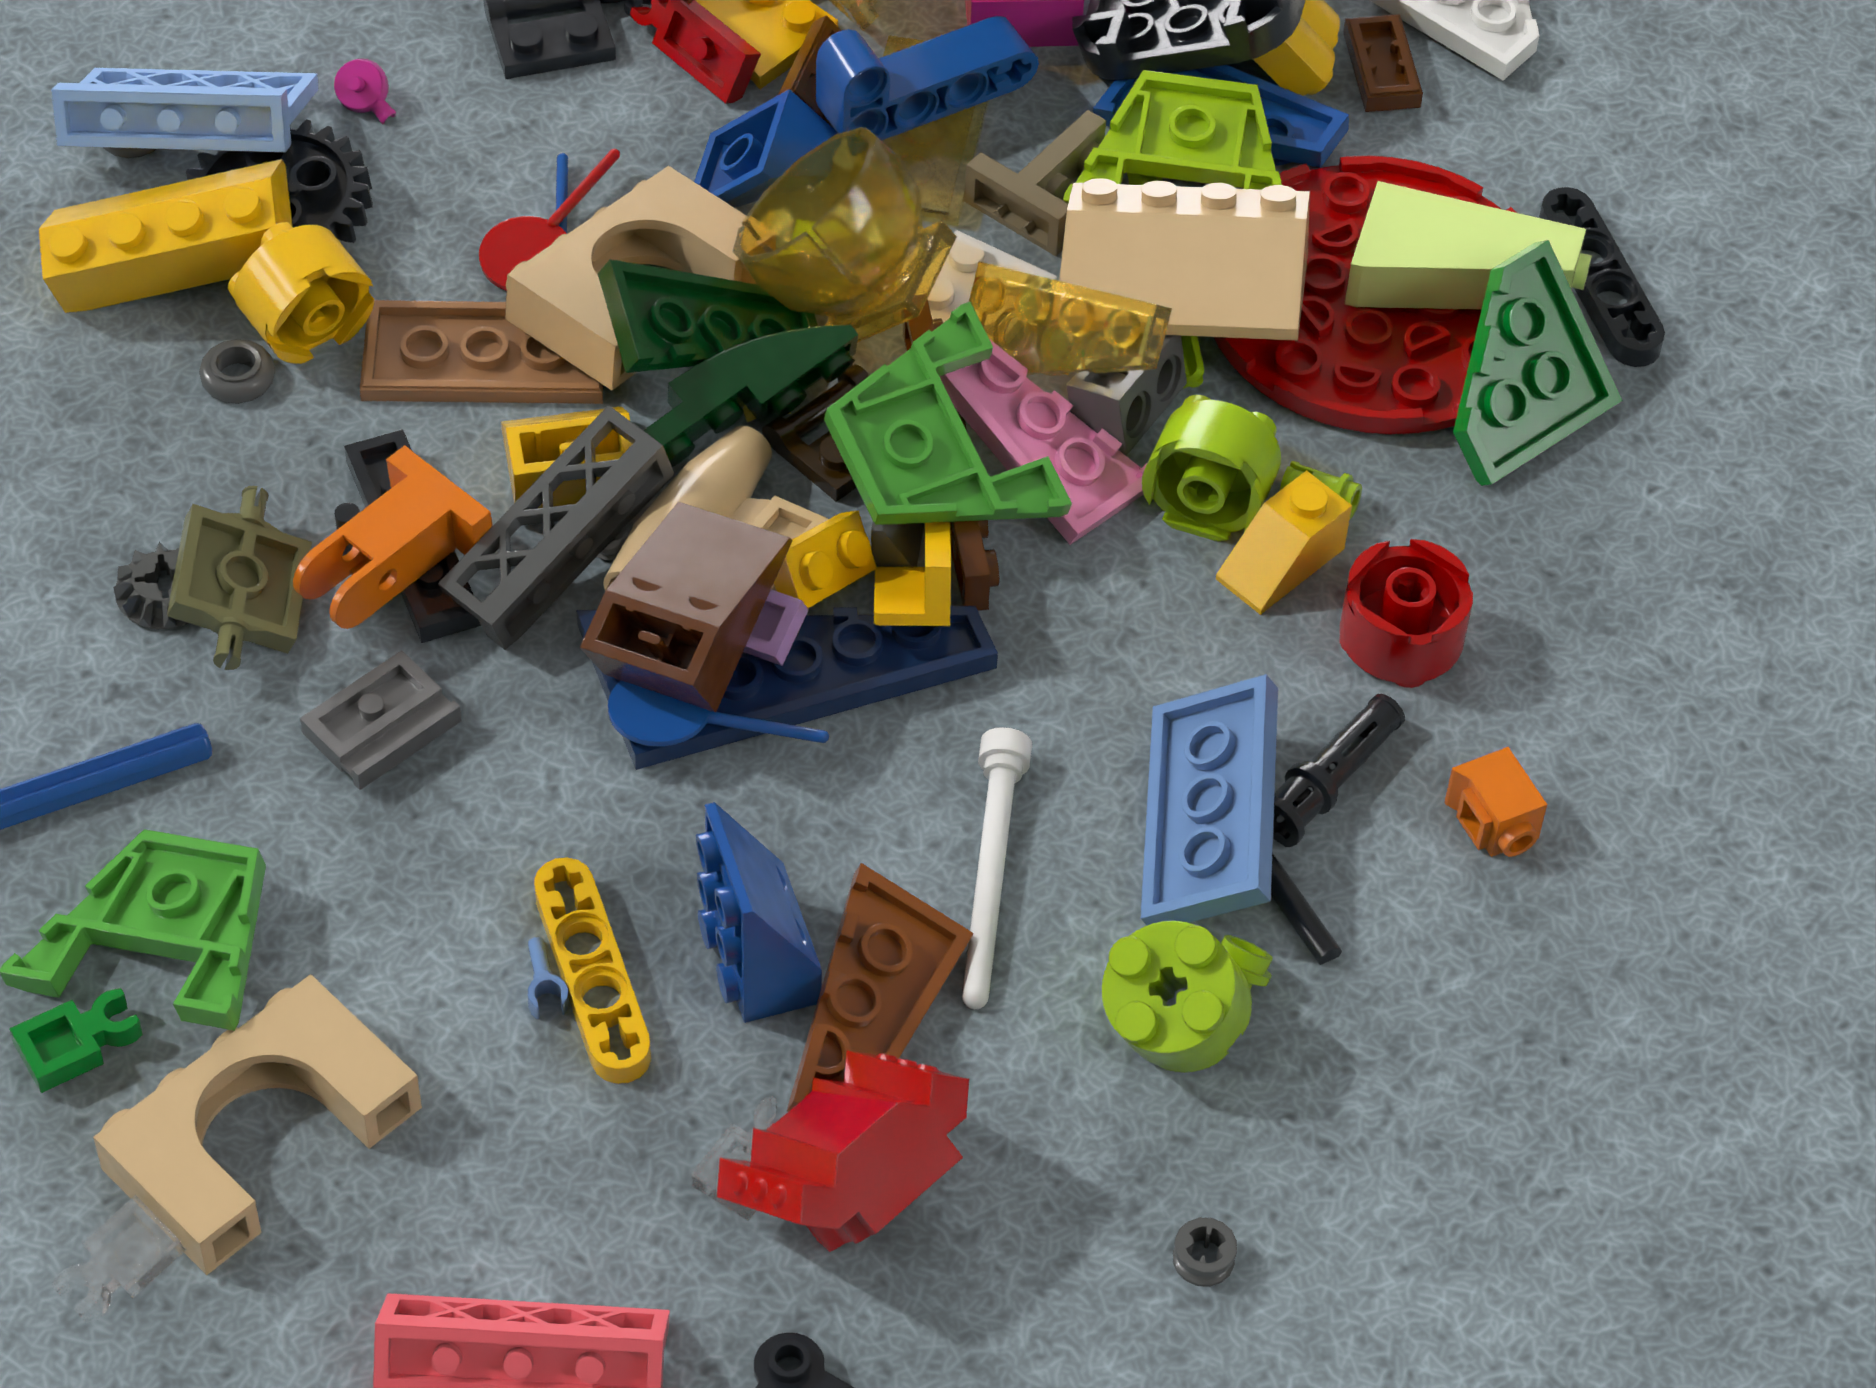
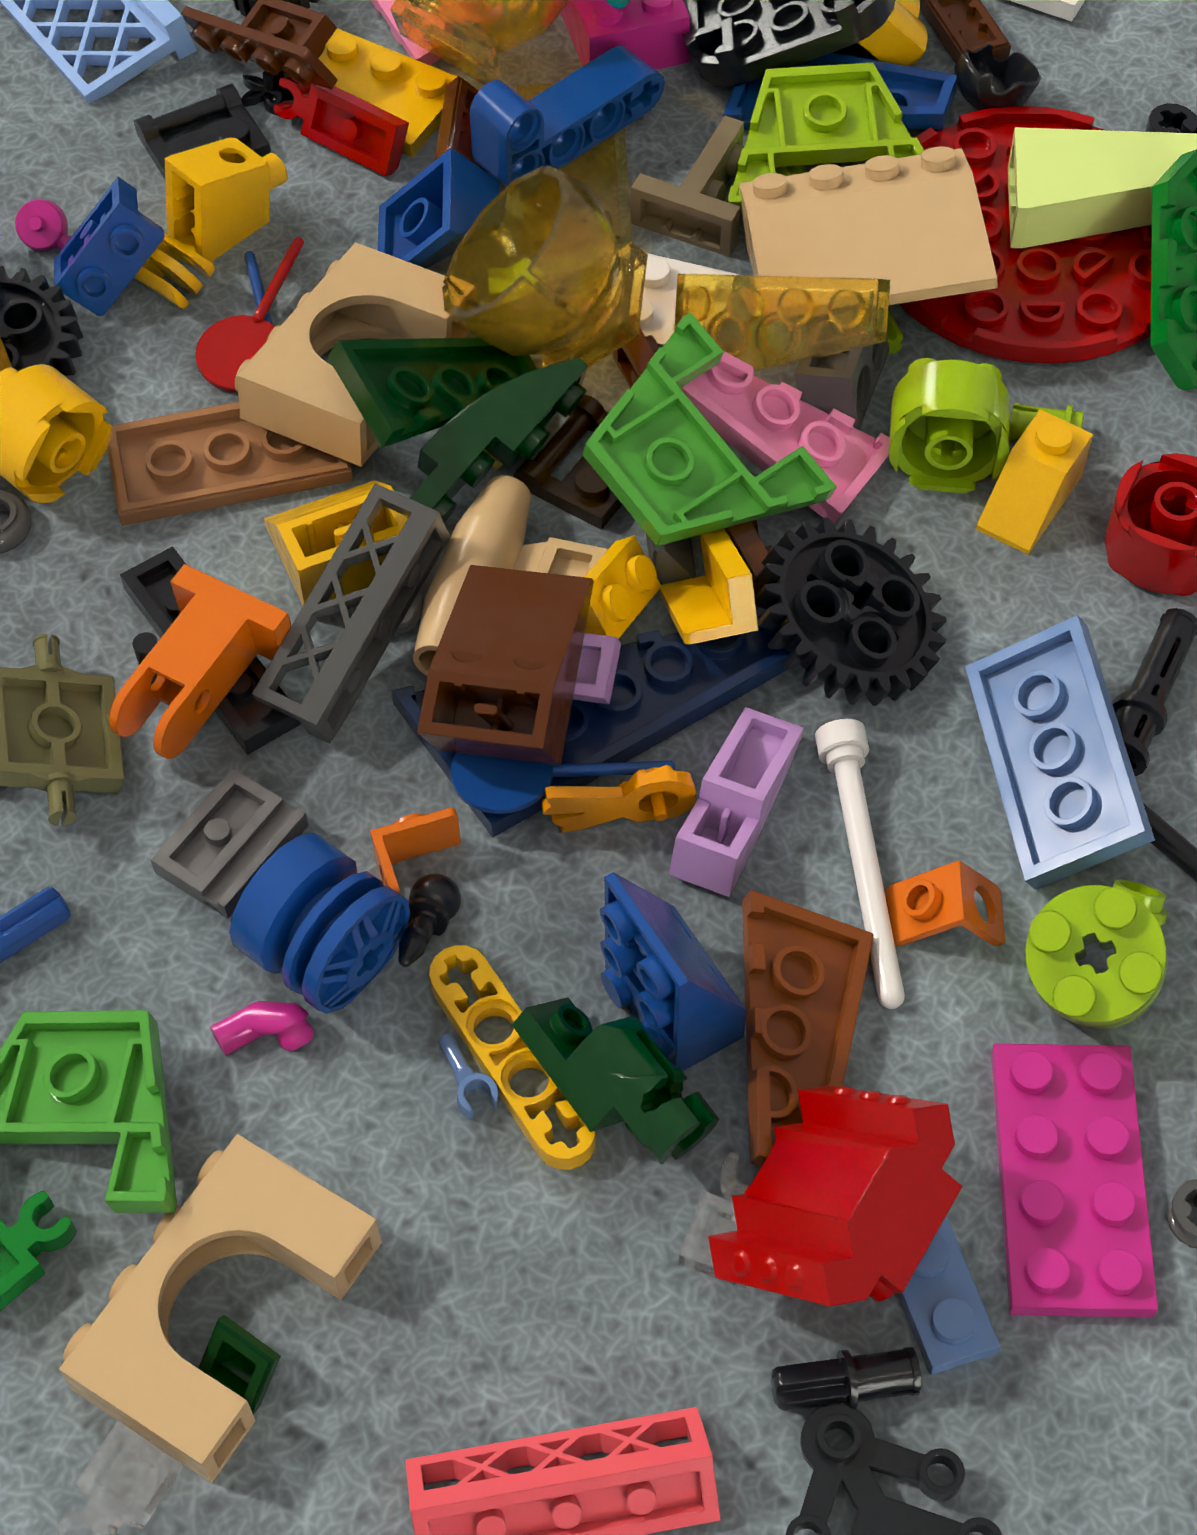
camera: 10 degrees left, 5 degrees up
none -> blue bracket [54,177,164,316]
none -> yellow arm [134,233,215,310]
none -> yellow torso [165,137,287,262]
none -> dark green slope [198,1315,281,1414]
none -> dark pink arm [210,1001,314,1056]
none -> blue wheel [229,833,410,1014]
none -> orange bracket [370,808,461,895]
none -> black bar [398,873,461,967]
none -> dark green plate [512,997,719,1164]
none -> light orange piece [541,765,696,833]
none -> lavender slope [669,707,804,897]
none -> black gear [754,517,947,706]
none -> black axle [771,1347,922,1411]
none -> orange bracket [886,860,1005,946]
none -> medium blue plate [898,1215,1001,1375]
none -> black hair [954,44,1042,110]
none -> dark pink plate [991,1044,1158,1318]

